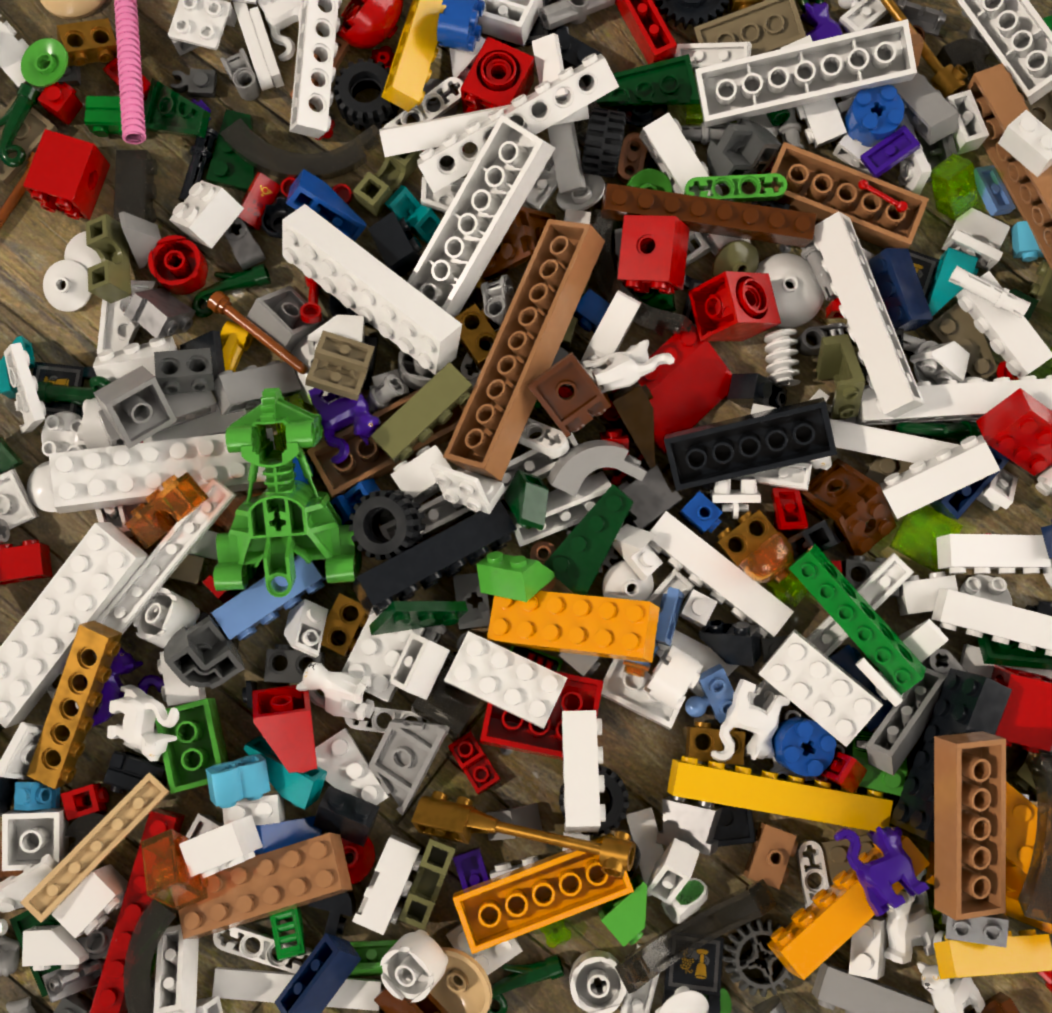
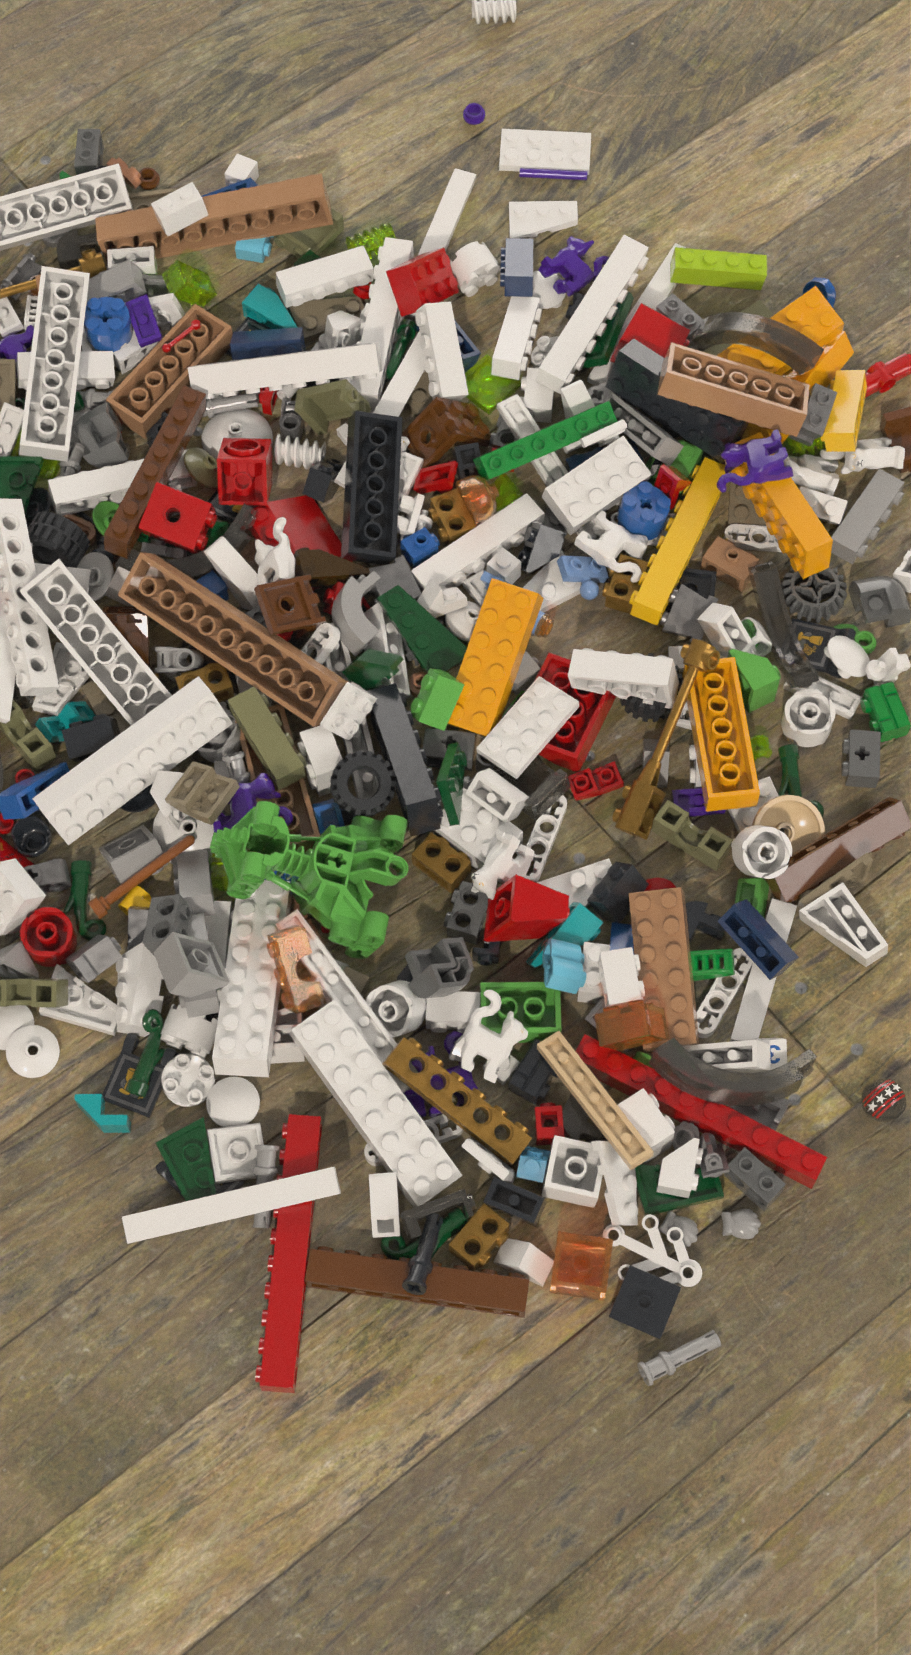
camera: 75 degrees left, 15 degrees down
white wing [4,343,46,434] -> none
red plate [203,575,235,603] -> none
medium blue piece [211,555,326,641] -> none
white slope [284,599,328,658] -> none
red bar [300,275,322,324] -> none
white wedge [352,834,423,935] -> none
light grey wing [368,719,450,815] -> none
white wing [601,658,681,730] -> none
white brick [643,644,703,710] -> none
bright green beam [684,173,788,202] -> none
white bracket [942,205,1010,271] -> none
white pin [948,266,1031,318] -> none
medium blue plate [969,165,1016,216] -> none
white slope [976,468,1018,511] -> none

